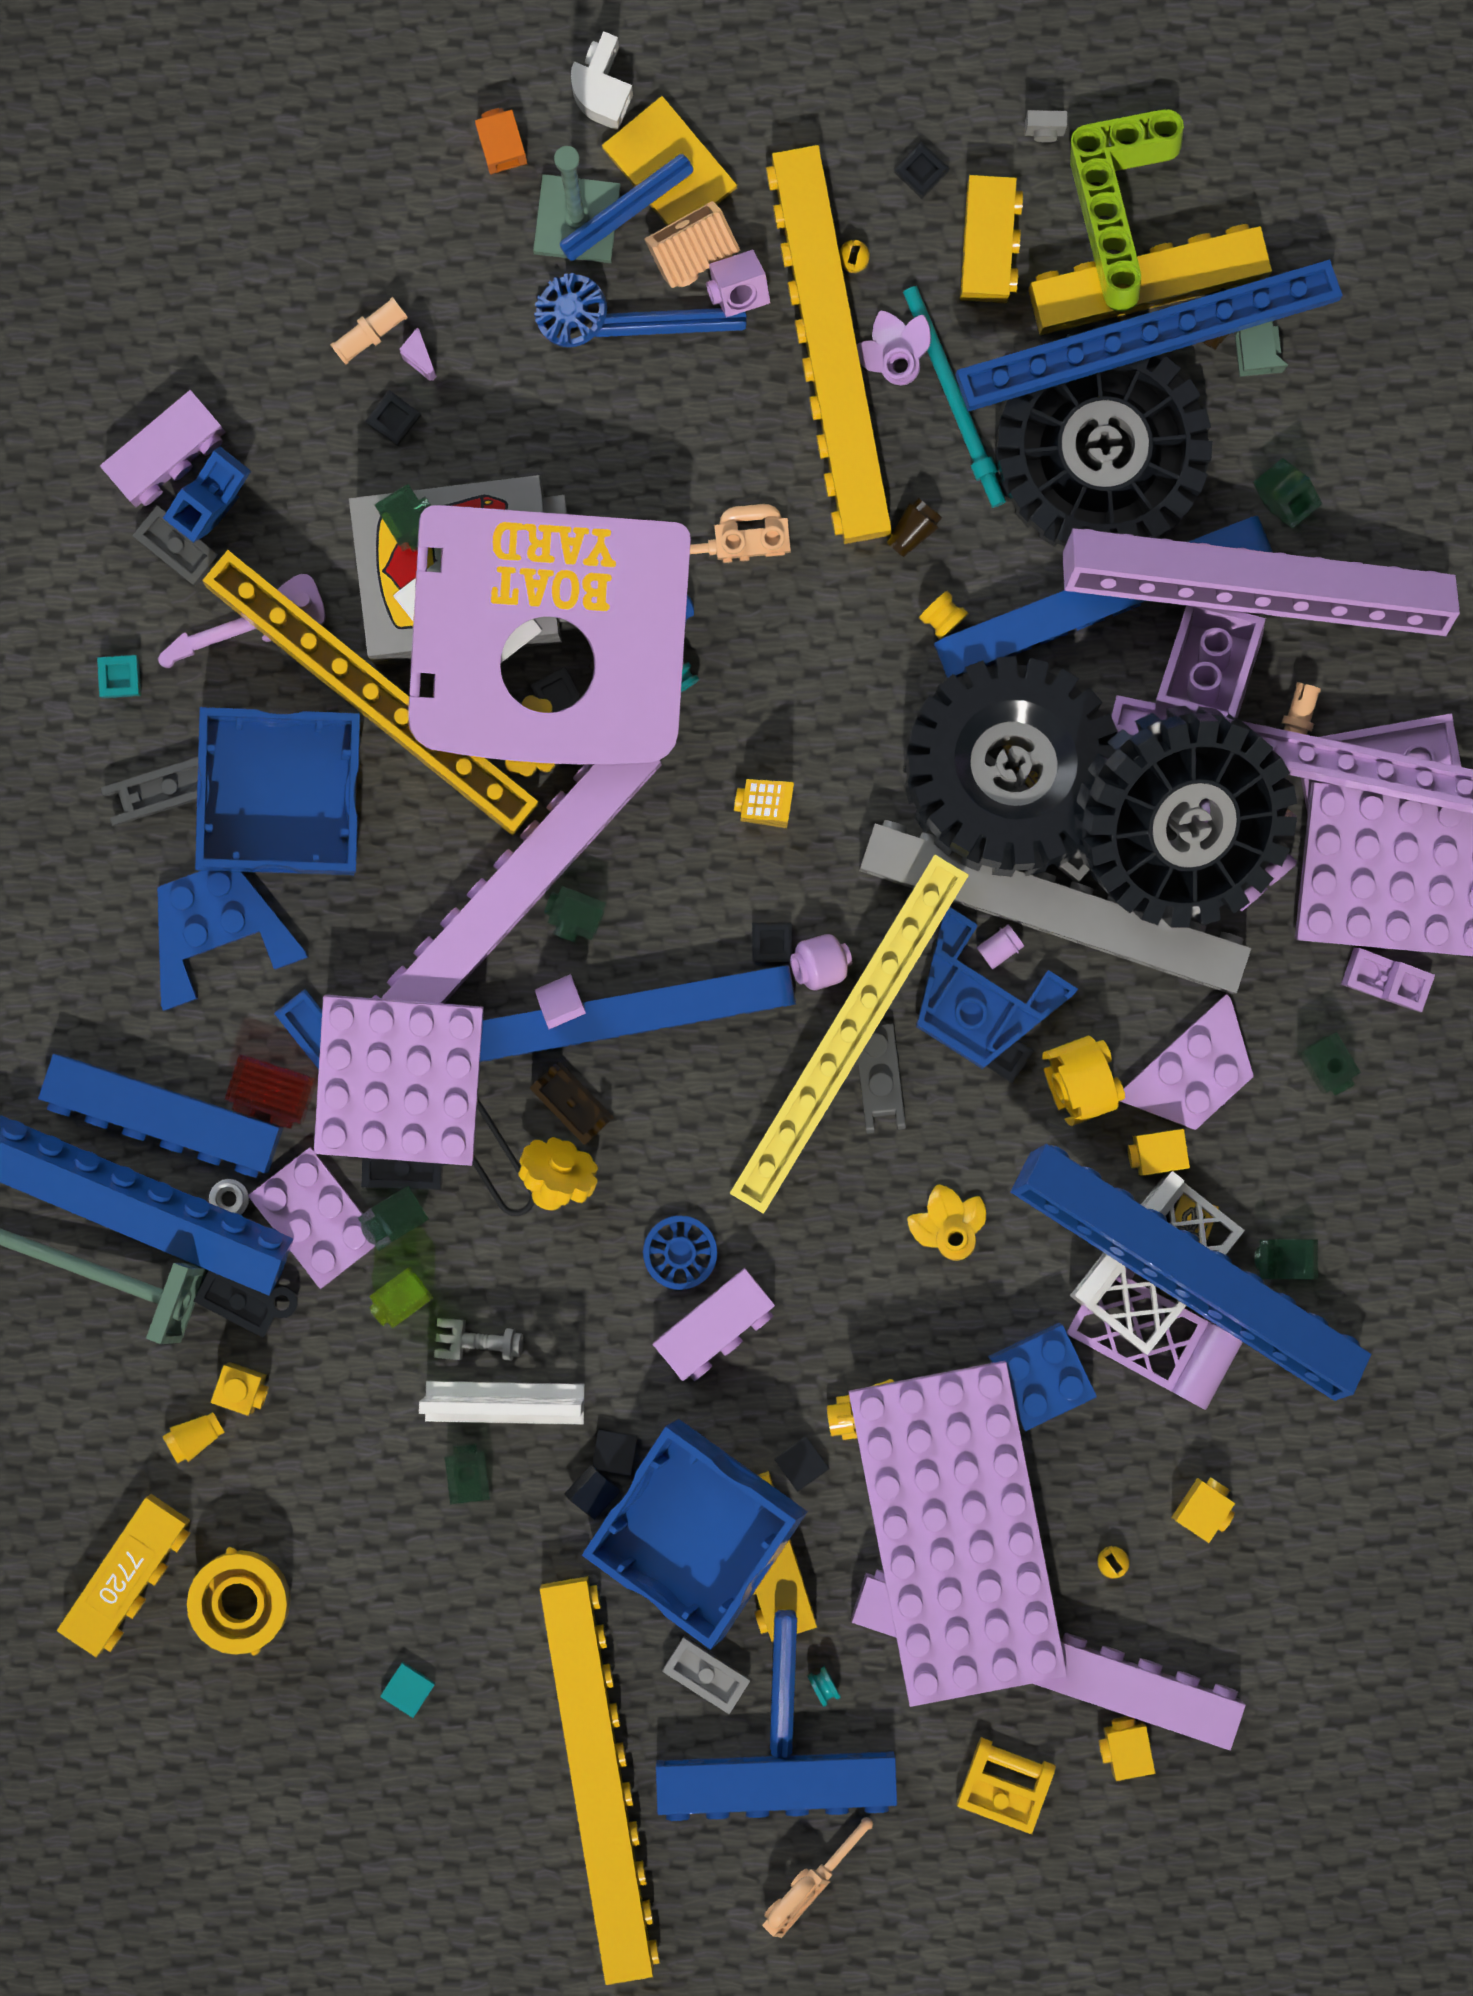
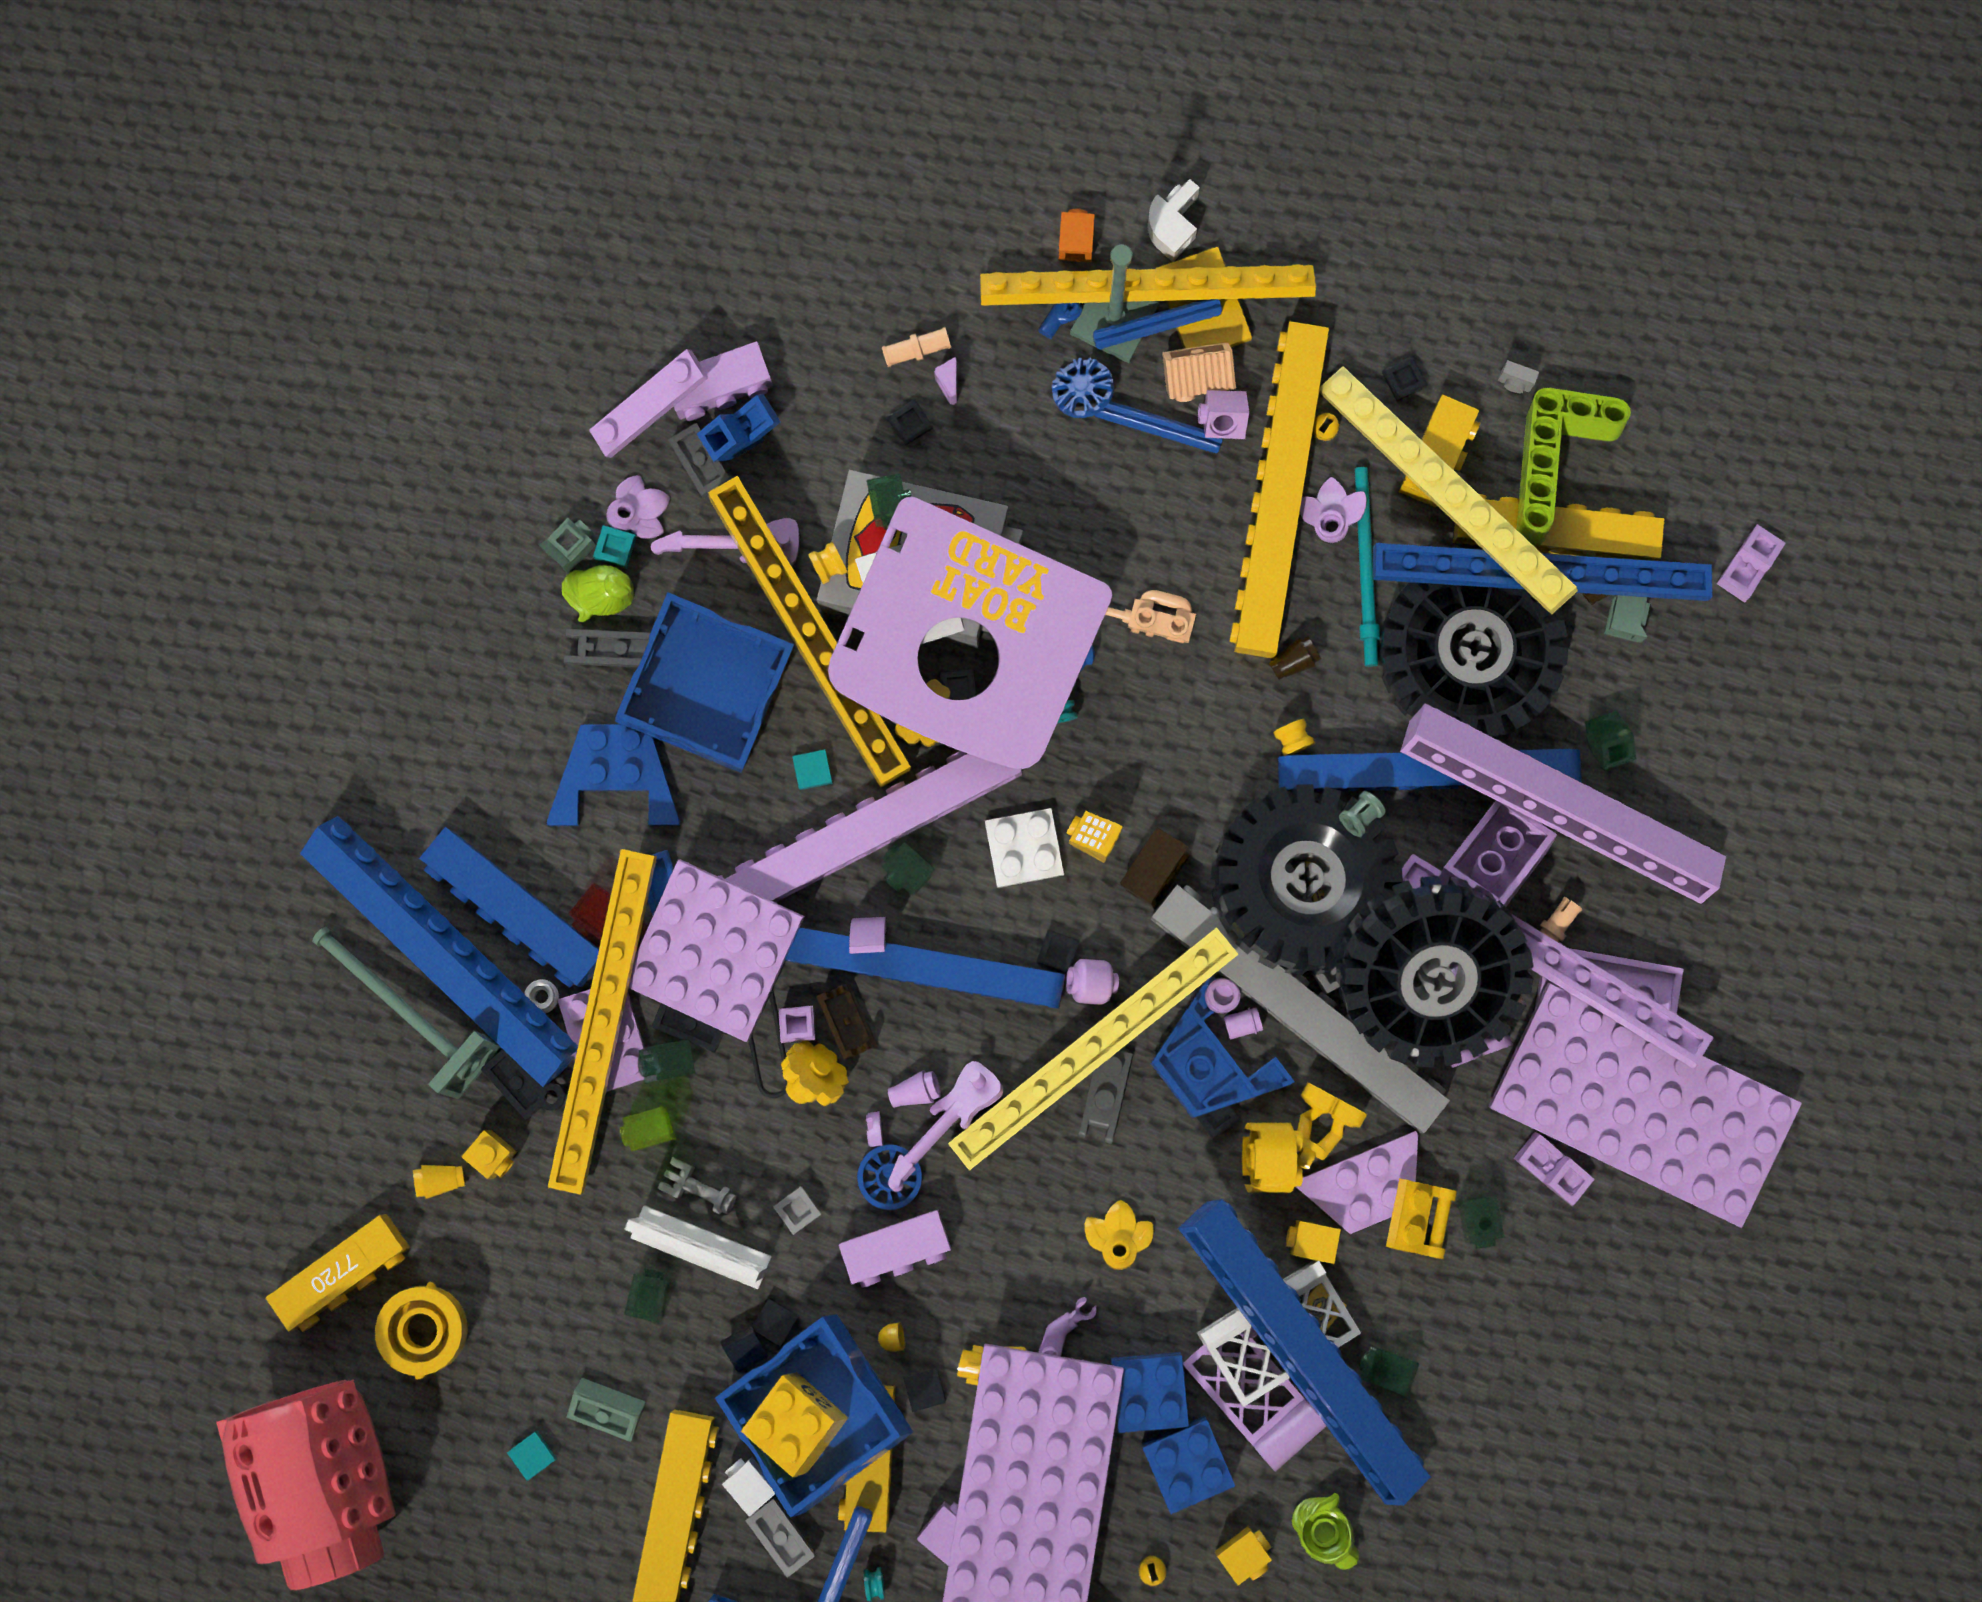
camera: 30 degrees right, 5 degrees down
none -> coral piece [216,1380,396,1590]
none -> sand green window [538,518,596,574]
none -> yellow plate [548,849,657,1195]
none -> lime hair [562,565,634,622]
none -> sand green slope [566,1378,646,1442]
none -> lavender plate [589,349,709,458]
none -> lavender plate [606,475,670,539]
none -> white brick [722,1457,775,1517]
none -> yellow brick [741,1372,849,1478]
none -> light grey plate [773,1186,822,1235]
none -> lavender slope [779,1006,815,1043]
none -> teal tile [792,749,833,790]
none -> yellow wheel [808,542,848,585]
none -> lavender tile [866,1111,884,1147]
none -> yellow hinge [878,1322,905,1352]
none -> lavender piece [888,1061,1004,1192]
none -> lavender cone [888,1070,941,1108]
none -> yellow plate [980,264,1316,305]
none -> white plate [985,808,1064,888]
none -> blue arm [1038,303,1082,339]
none -> lavender arm [1039,1298,1096,1356]
none -> dark brown hinge [1120,827,1192,909]
none -> blue brick [1141,1416,1235,1514]
none -> lavender tile [1205,978,1240,1013]
none -> lime hair [1292,1493,1359,1569]
none -> yellow piece [1297,1082,1368,1169]
none -> light yellow plate [1319,366,1577,615]
none -> sand green bush [1339,791,1385,837]
none -> yellow plate [1386,1178,1457,1259]
none -> lavender slope [1717,524,1785,602]

